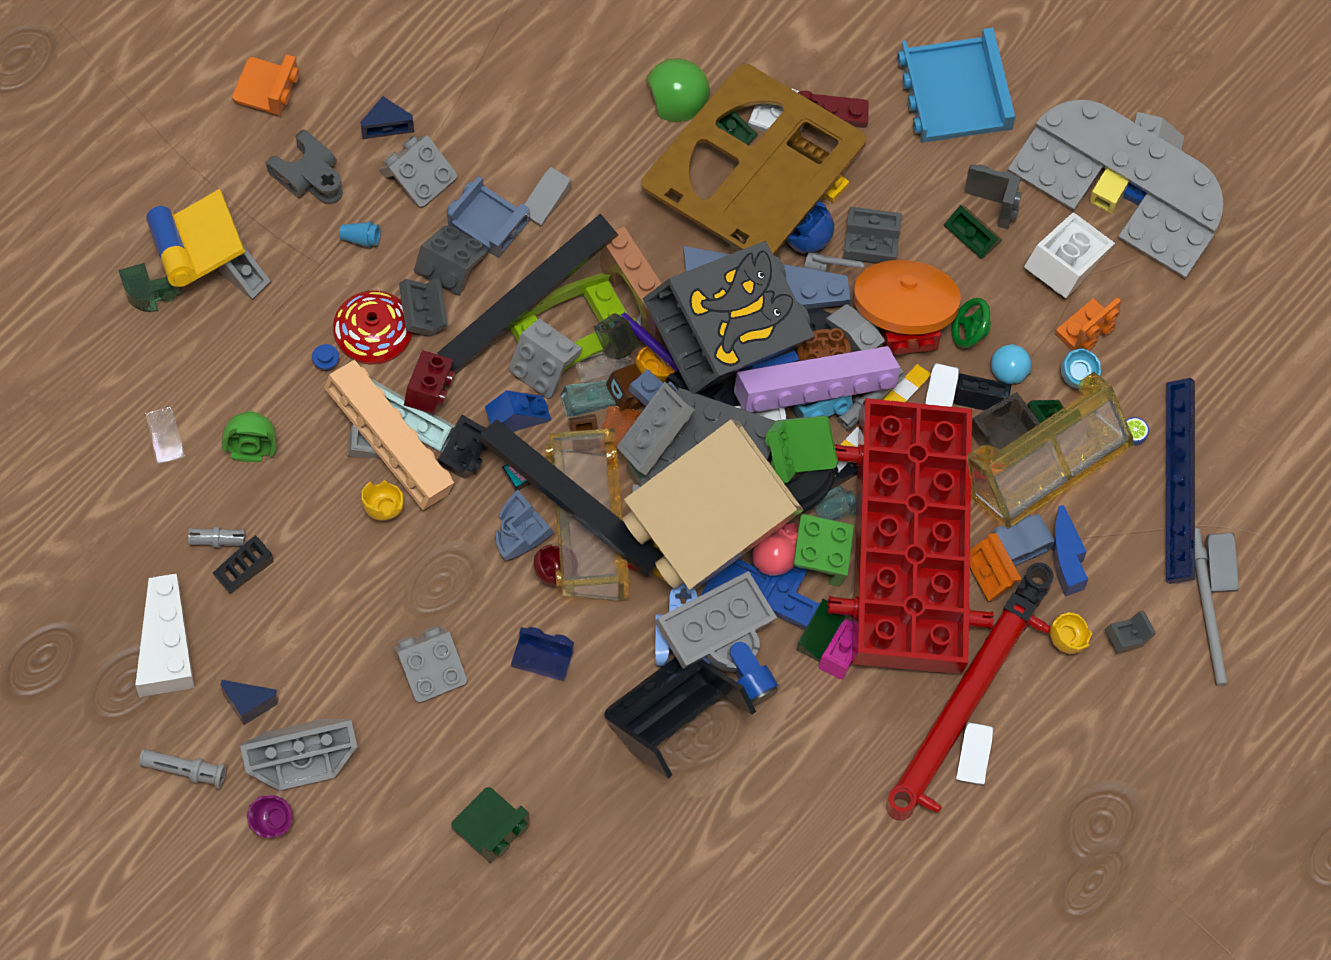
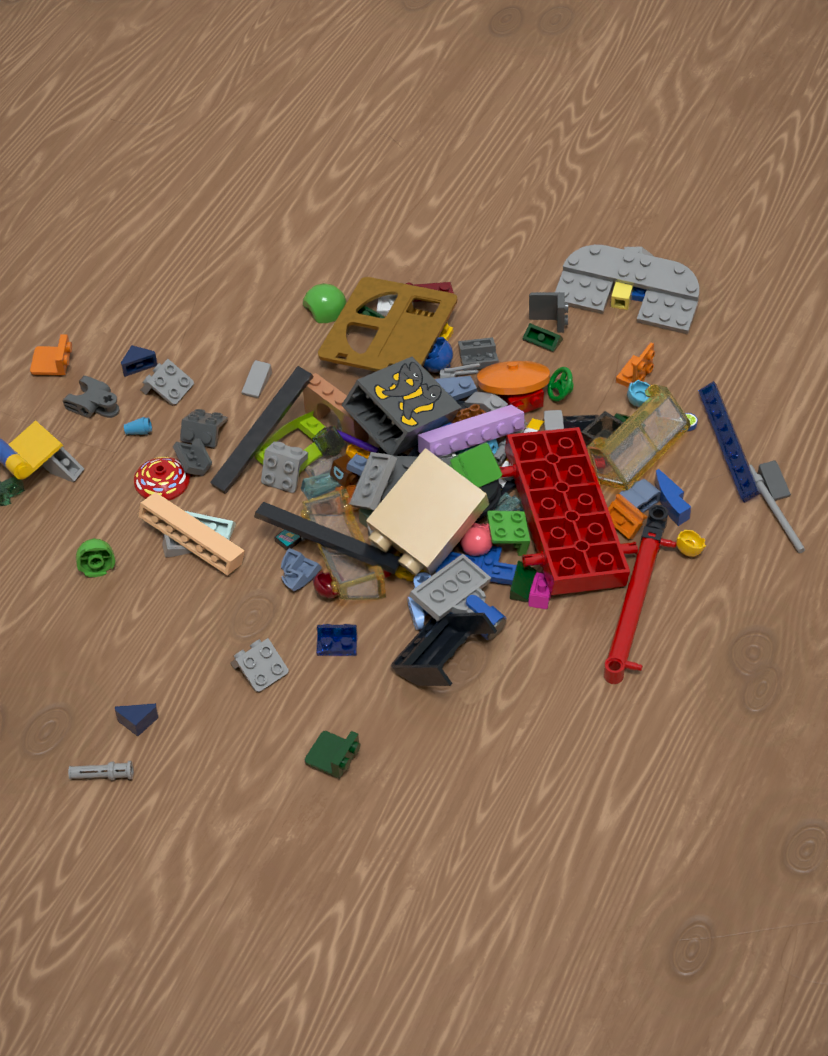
camera: 10 degrees left, 15 degrees down
white wedge [135,574,195,697] -> none
clear slope [145,407,185,464] -> none
light grey pin [188,526,245,548] -> none
black slope [213,535,274,594] -> none
light grey wedge [240,719,357,791] -> none
magenta hair [247,795,294,838] -> none
blue plate [312,344,339,371] -> none
yellow hair [361,480,404,521] -> none
dark red brick [404,350,455,415] -> none
black bracket [437,415,490,478] -> none
sand blue panel [447,176,530,259] -> none
blue slope [485,390,551,432] -> none
dark azure panel [897,28,1015,143] -> none
slope [956,722,994,786] -> none
medium azure hair [991,344,1032,384] -> none
white slope [1024,212,1115,298] -> none
dark grey bracket [1105,611,1155,653] -> none

